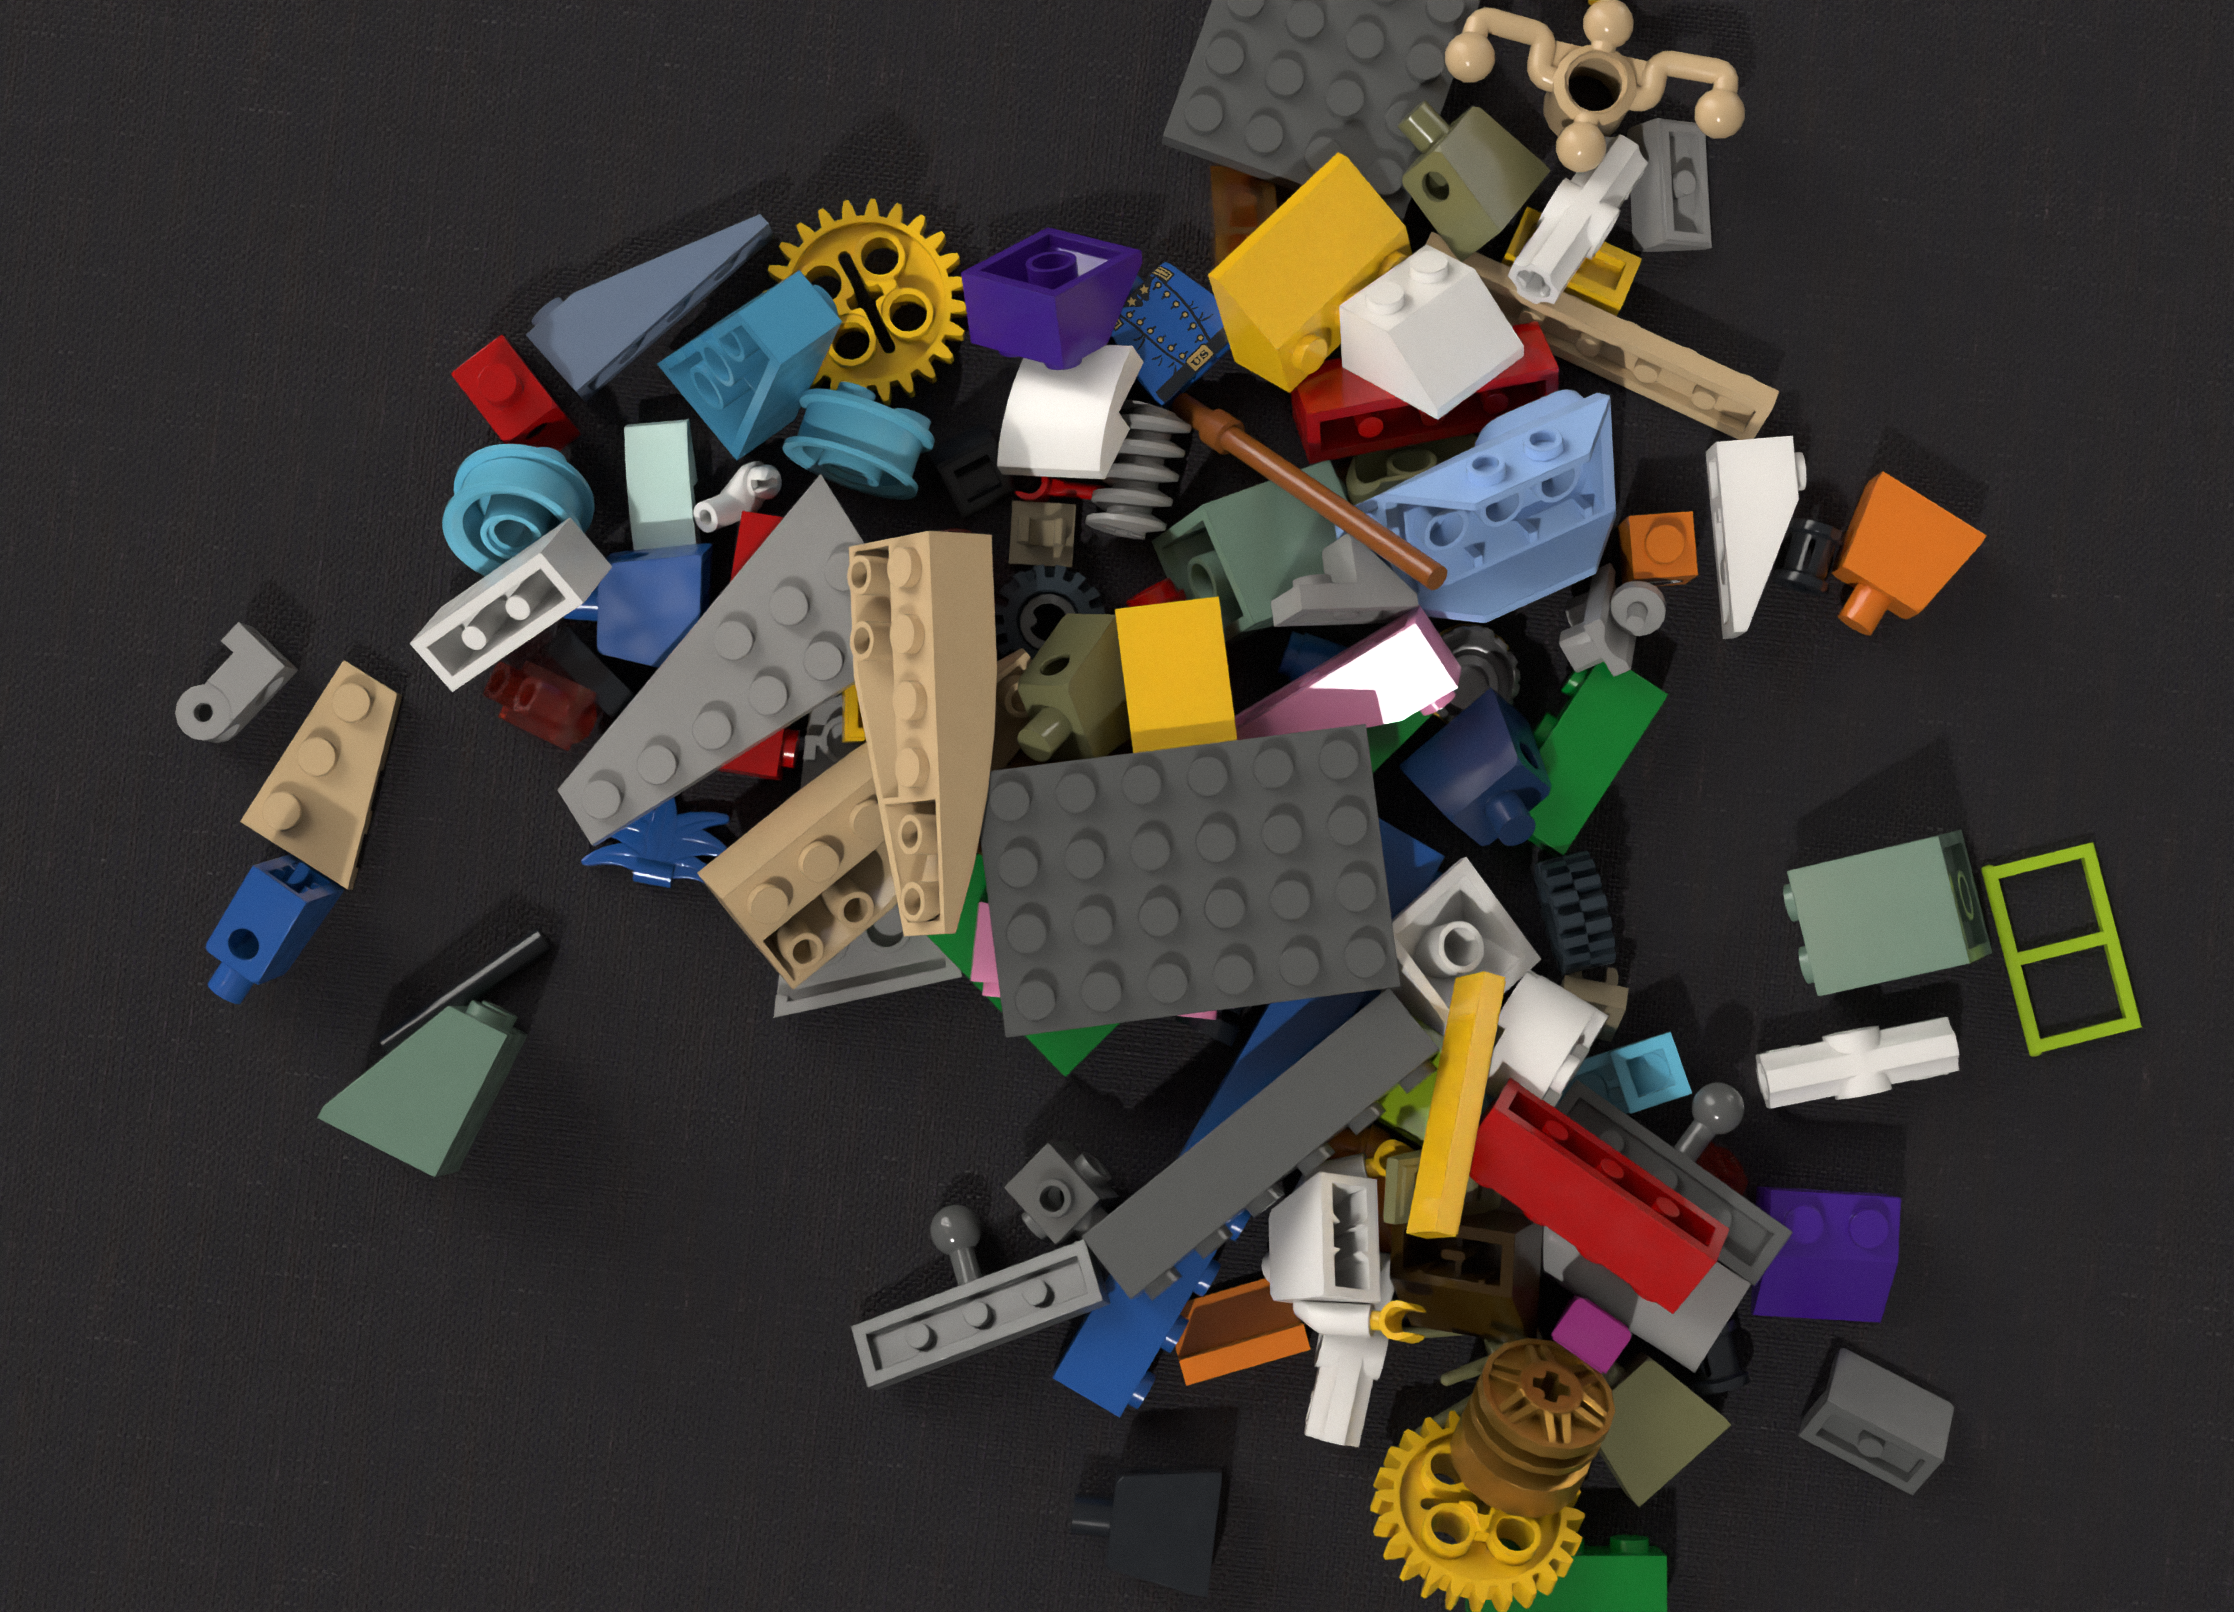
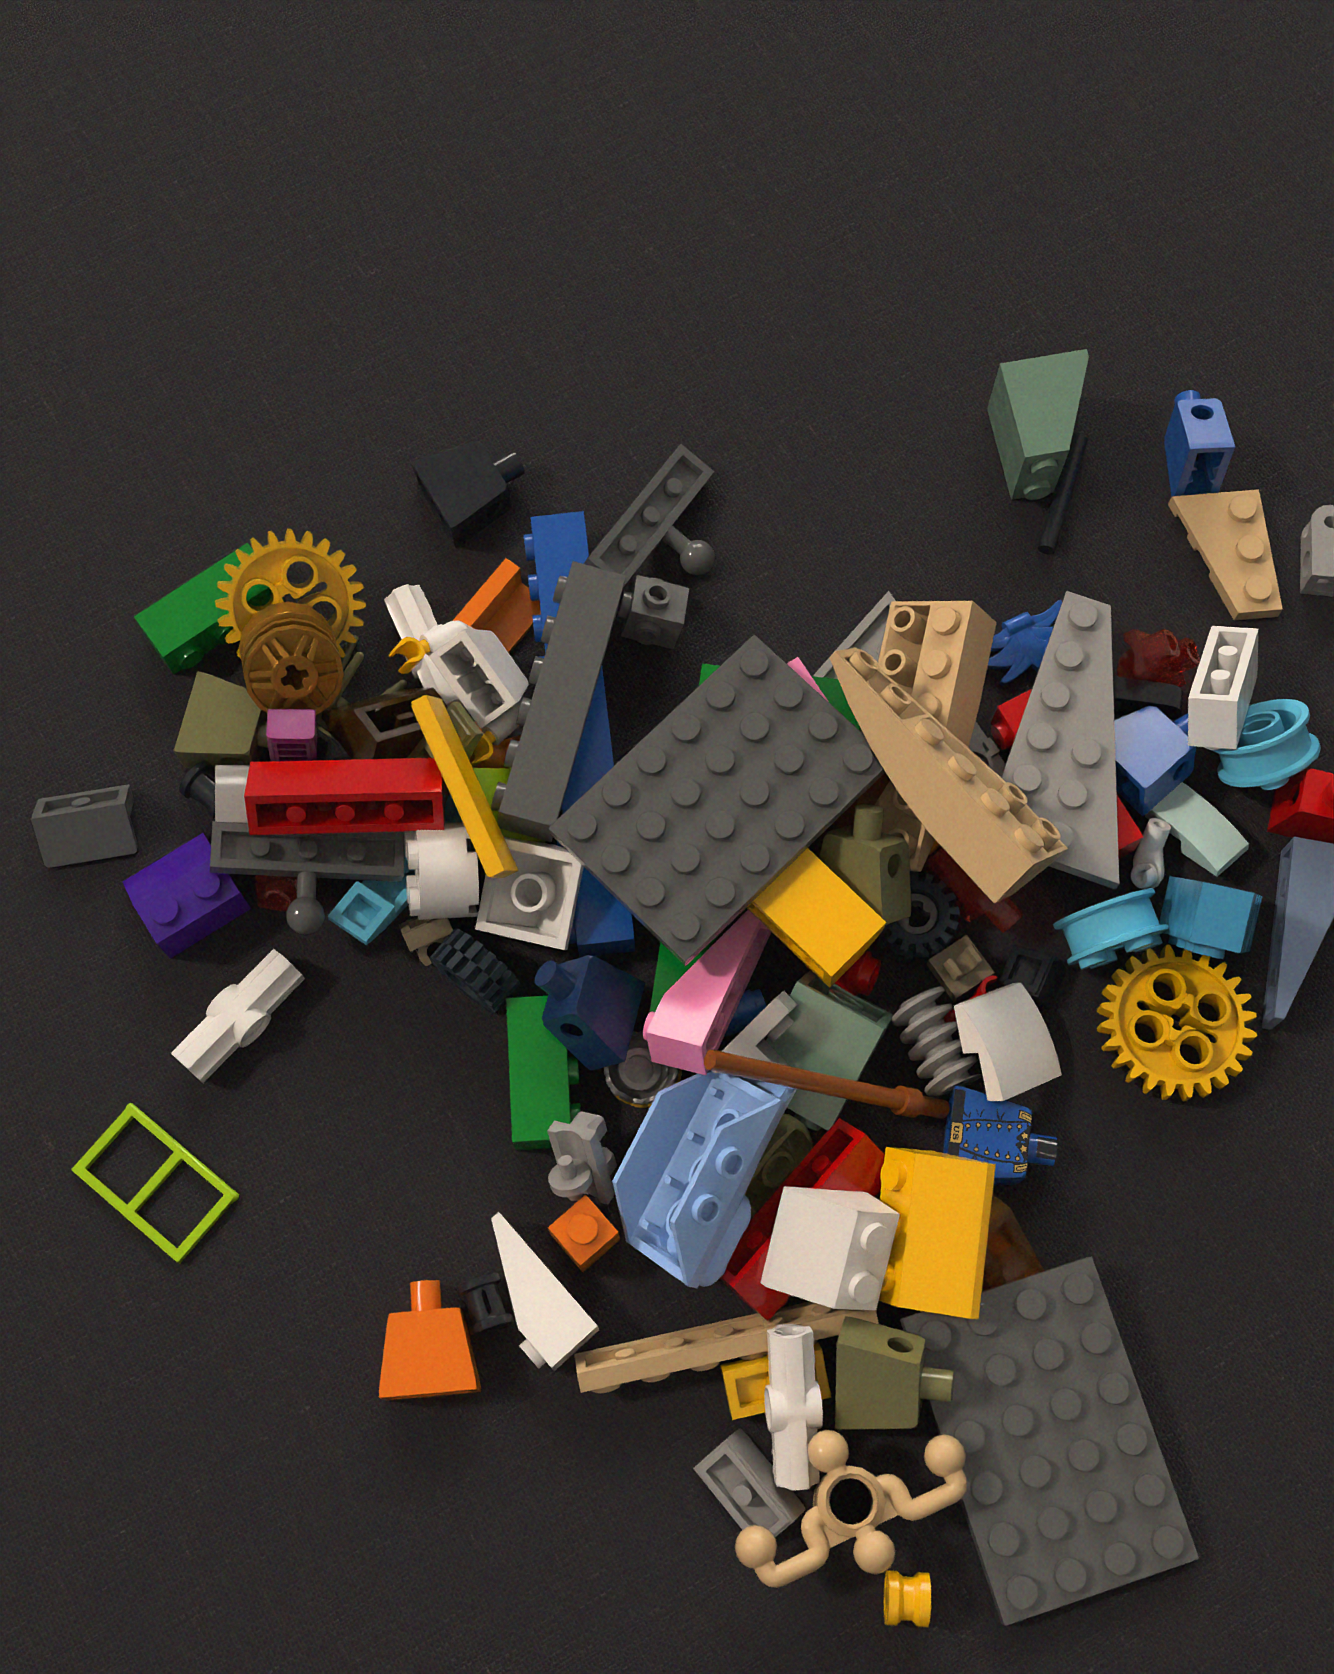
camera: 150 degrees right, 15 degrees down
dark purple slope [961,227,1142,370] -> none
sand green slope [1783,830,1992,996] -> none

